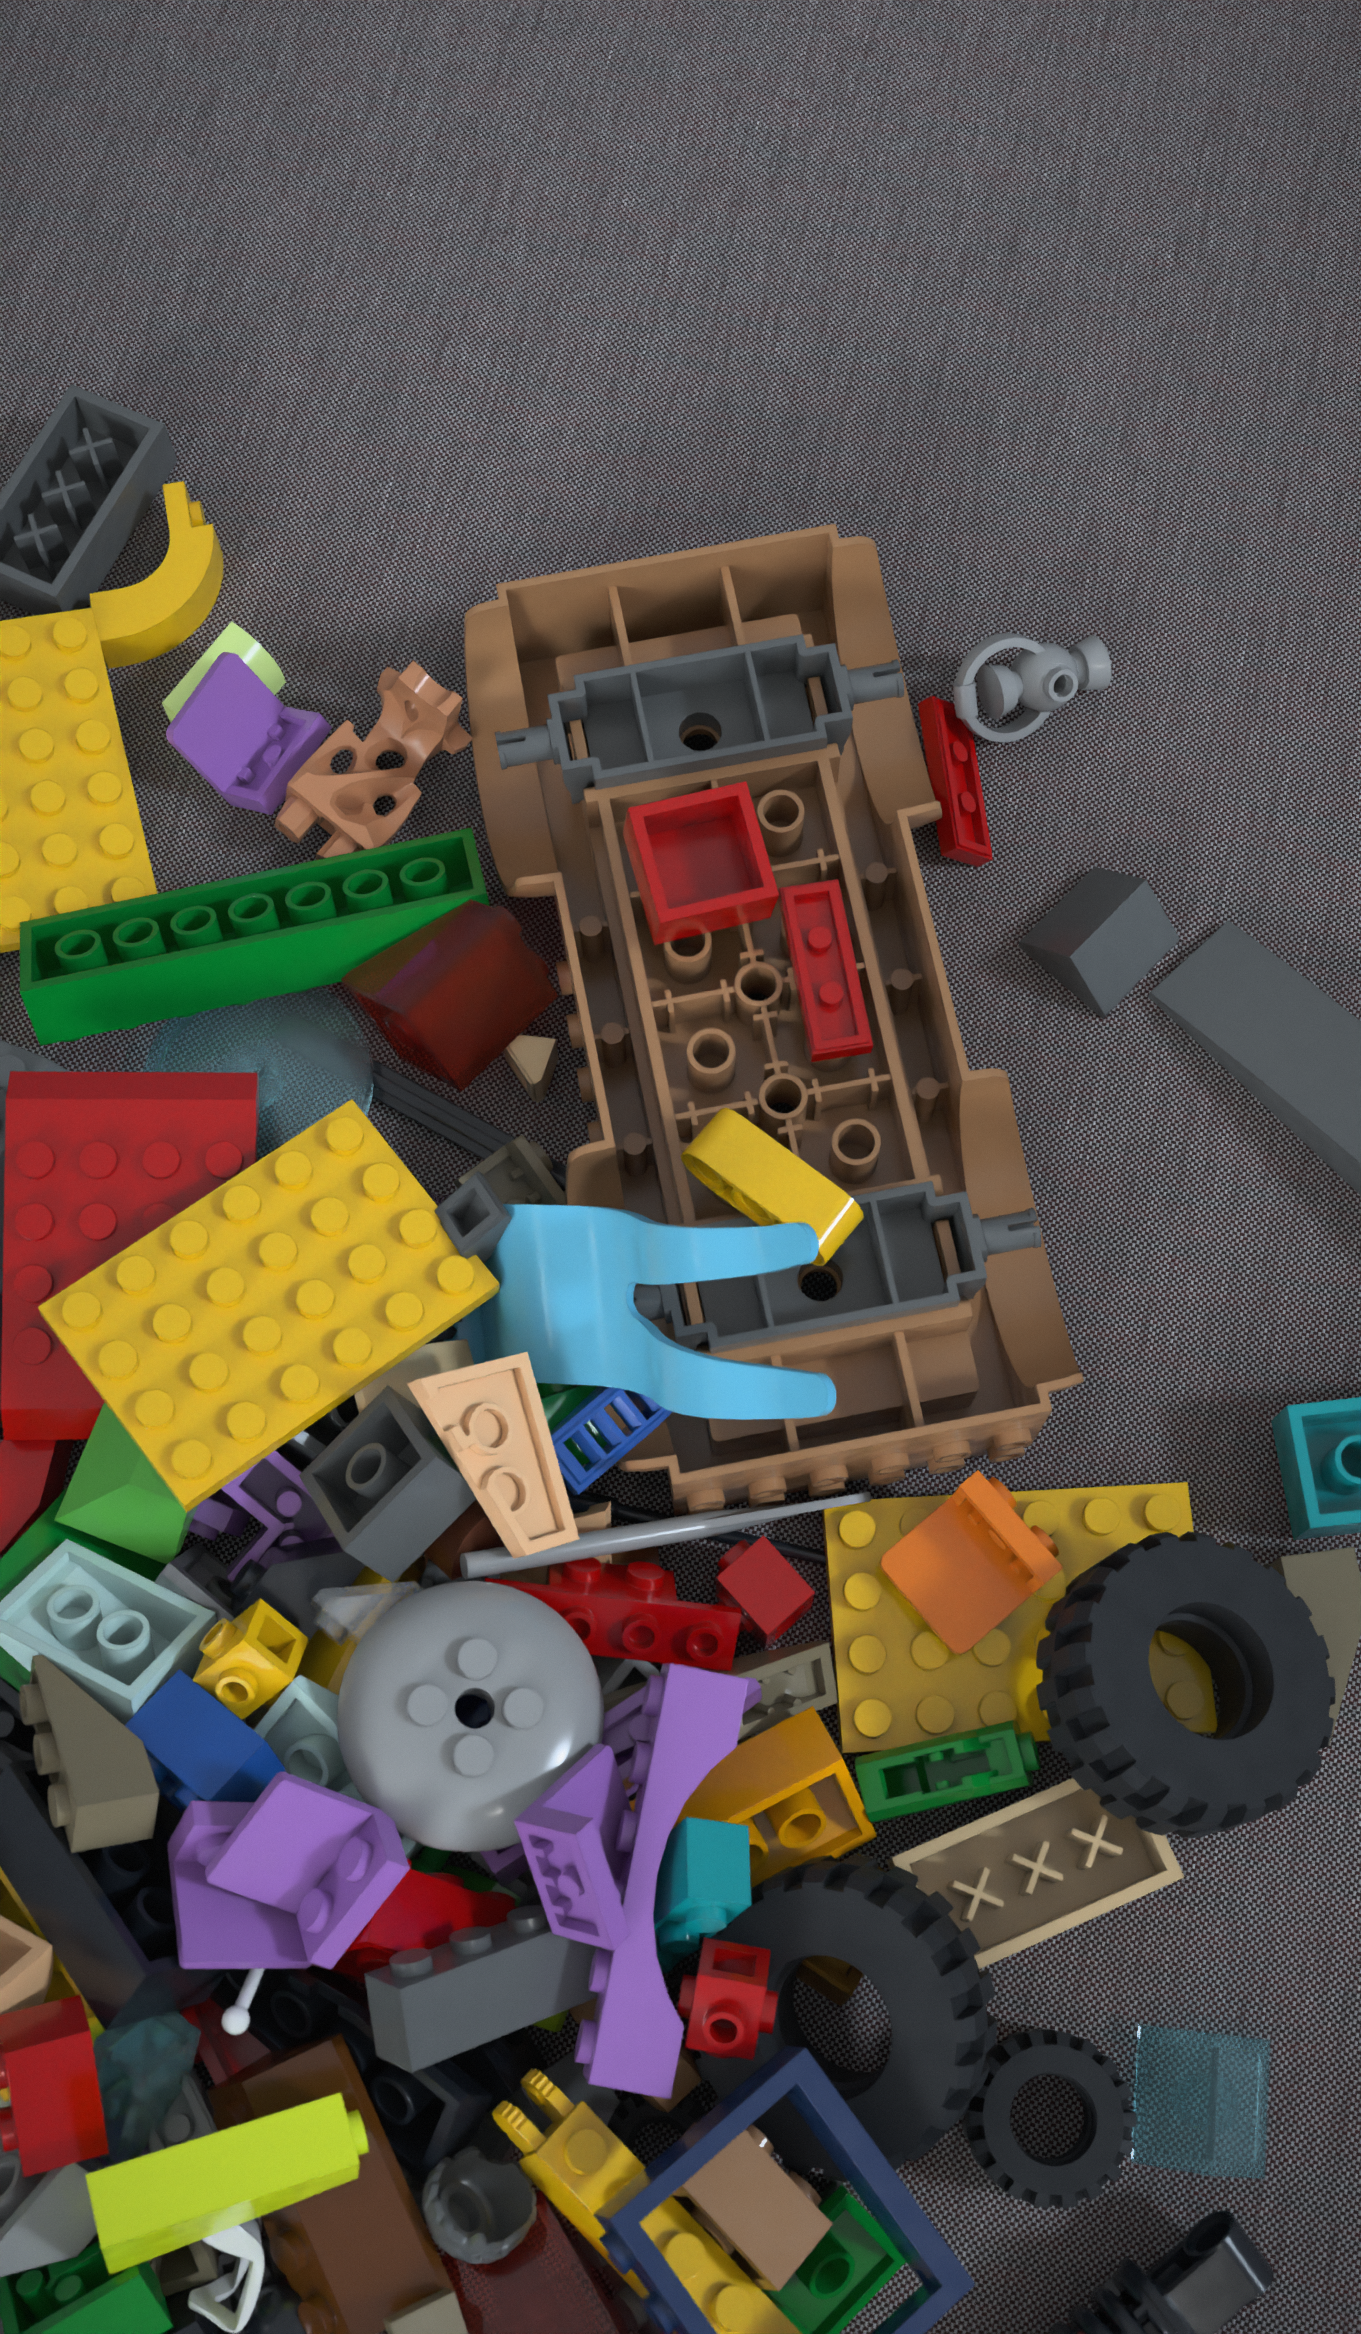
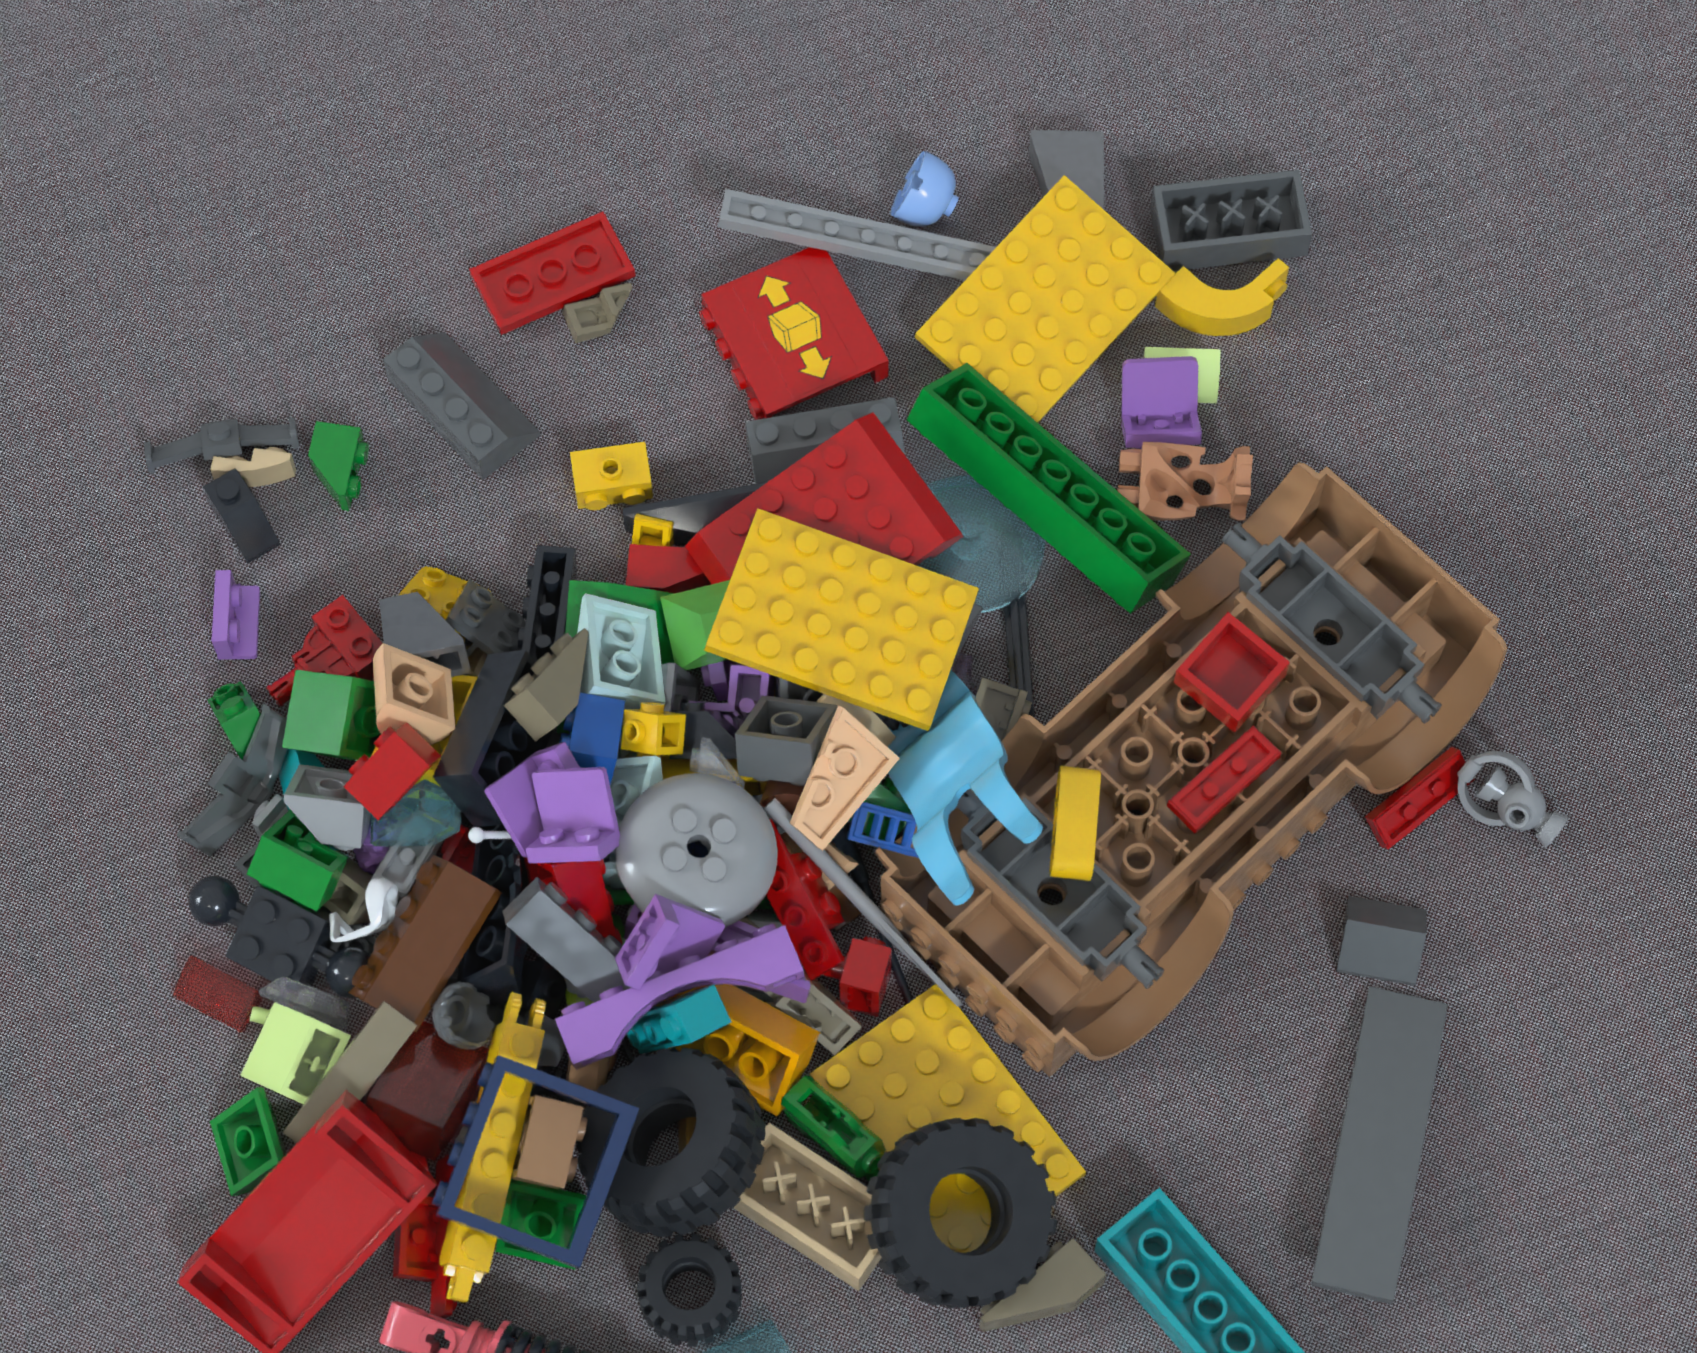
camera: 55 degrees right, 5 degrees down
neon yellow slope [85,2092,369,2275] -> none
clear red slope [341,899,558,1092] -> none
dark grey slope [434,1171,512,1264] -> none
tan slope [503,1034,559,1103] -> none
red brick [677,1938,778,2060] -> none
orange bracket [880,1470,1064,1655] -> none

